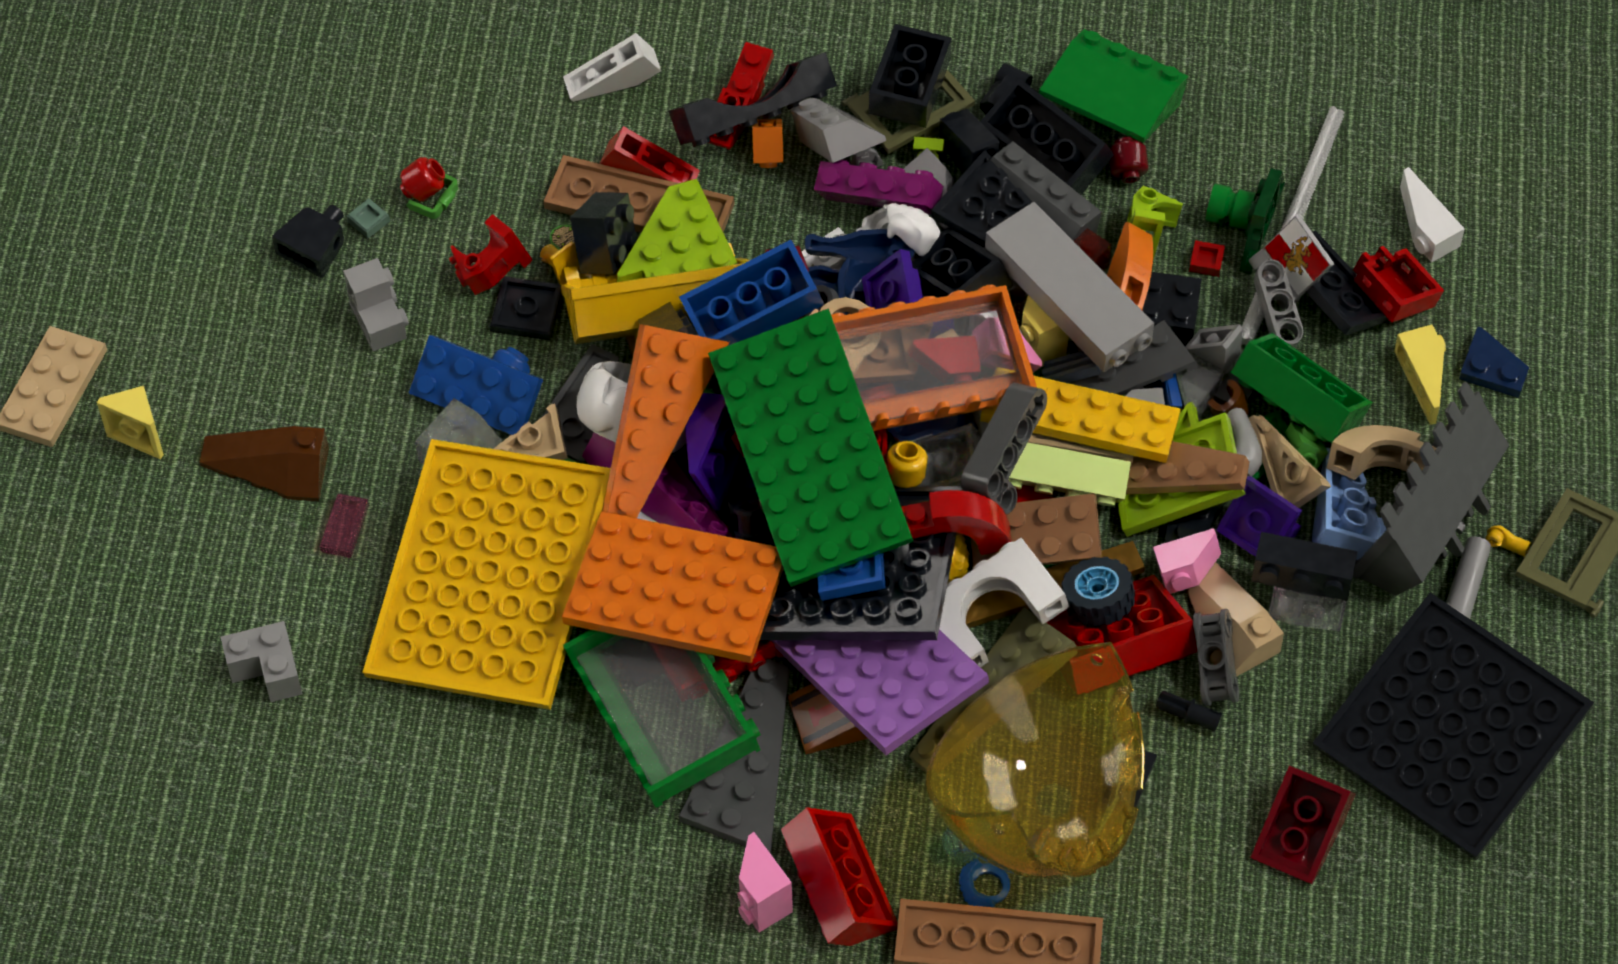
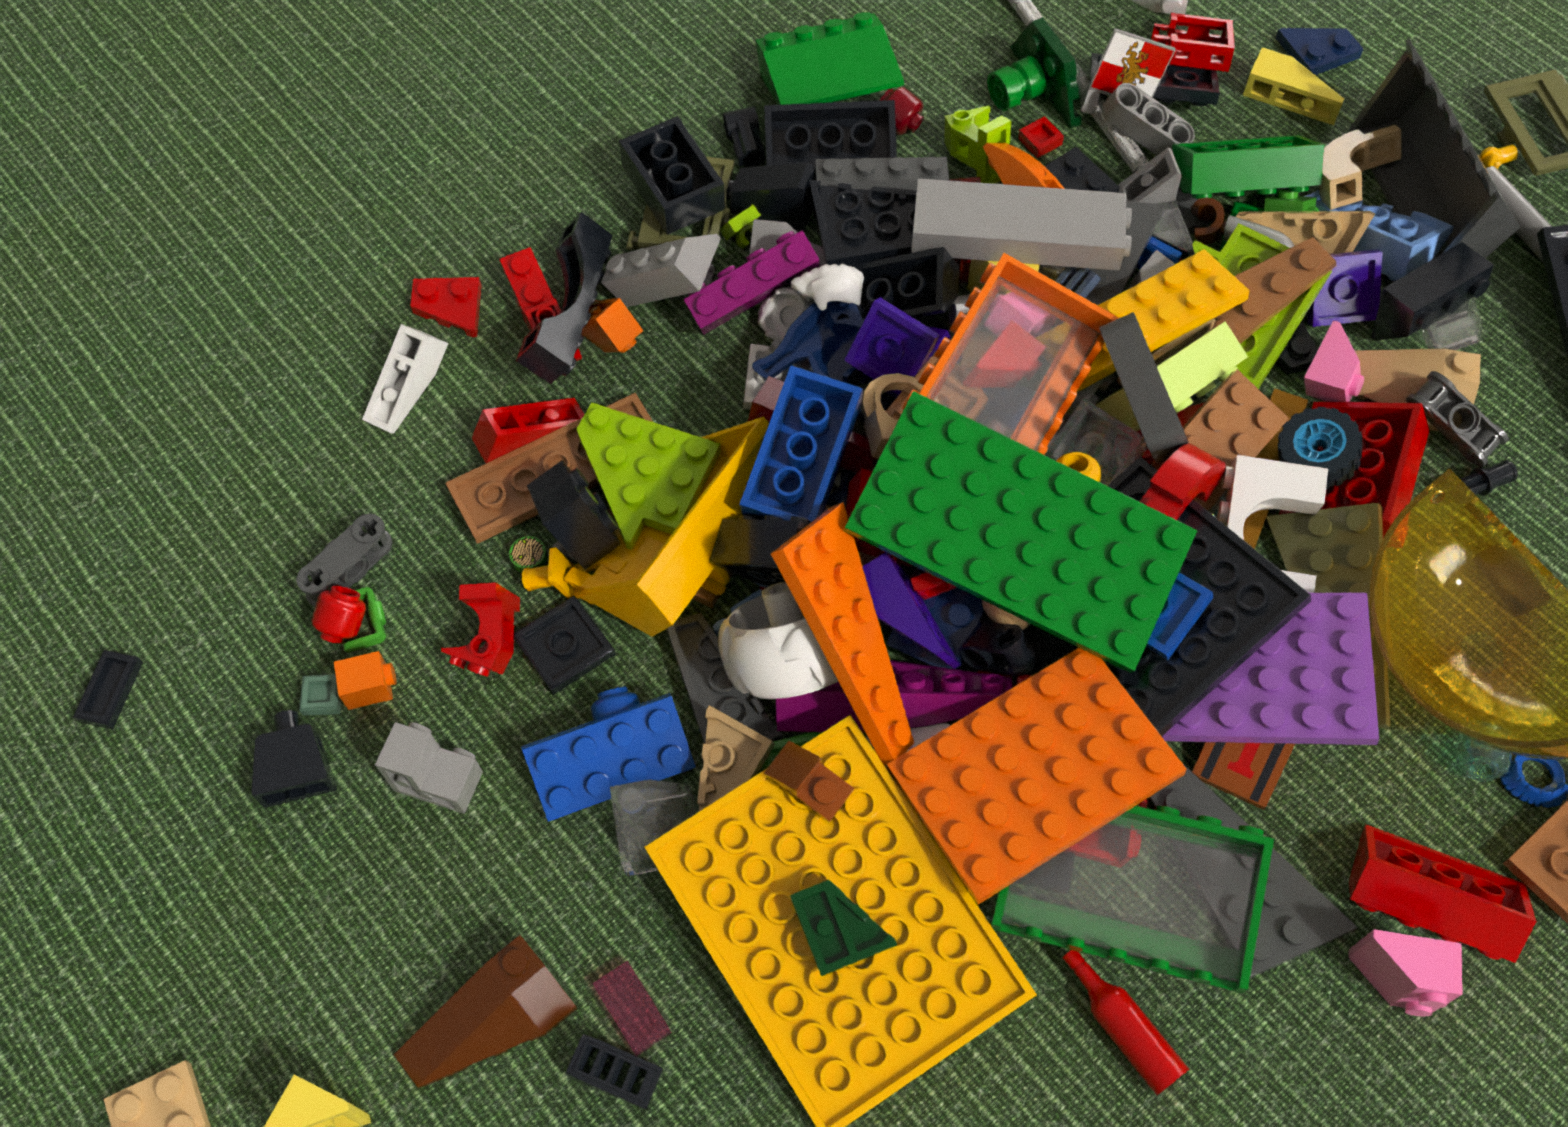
camera: 45 degrees left, 5 degrees up
none -> black tile [73,650,143,730]
none -> dark grey piece [296,514,393,607]
none -> orange brick [334,651,397,710]
none -> red wing [410,277,482,337]
none -> black slope [566,1034,663,1110]
none -> dark orange slope [764,741,854,823]
none -> dark green wing [790,880,897,977]
none -> red piece [1062,950,1189,1096]

